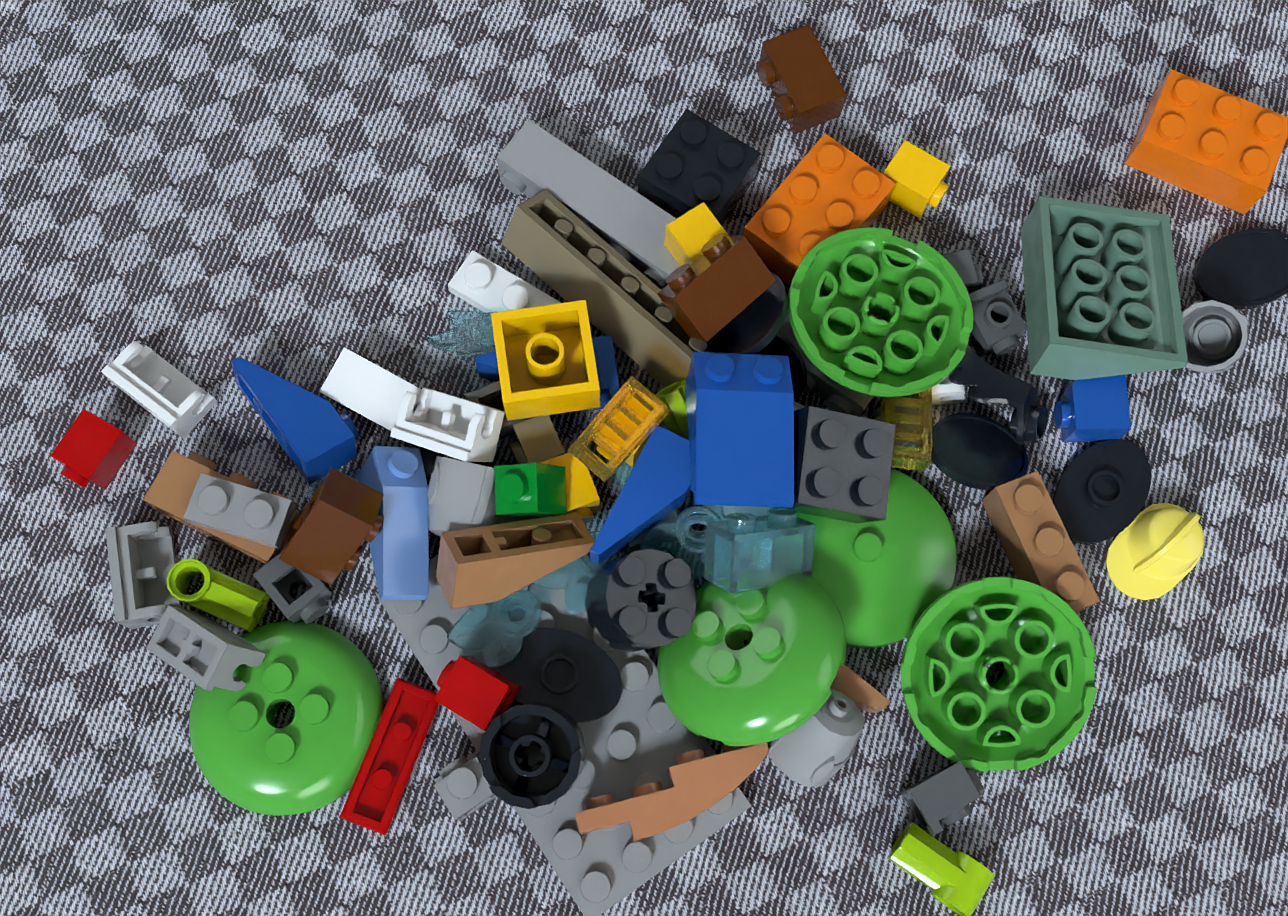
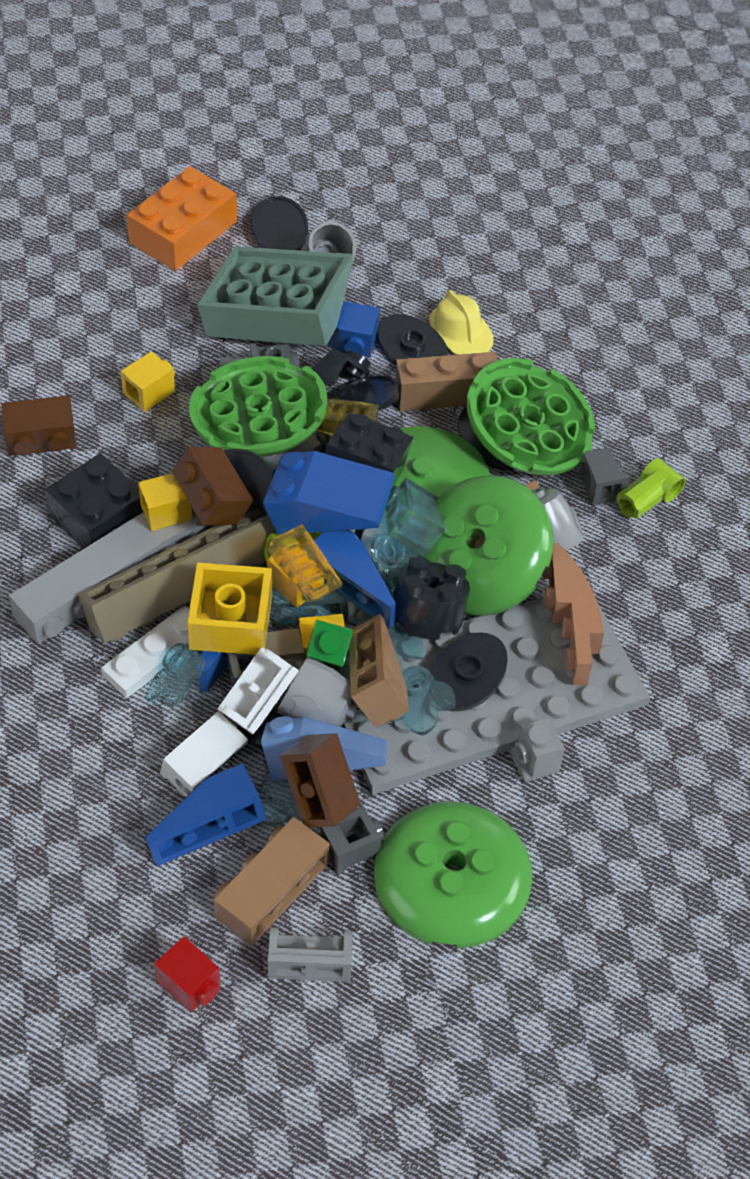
camera: 75 degrees left, 20 degrees down
white hinge [101,341,218,439] -> none
light grey hinge [146,605,266,691] -> none
lime piece [166,558,270,632] -> none
light grey plate [183,473,296,549] -> none
red tile [339,677,439,835] -> none
red brick [434,656,521,731] -> none
black brick [478,702,586,809] -> none
orange brick [742,133,896,286] -> none

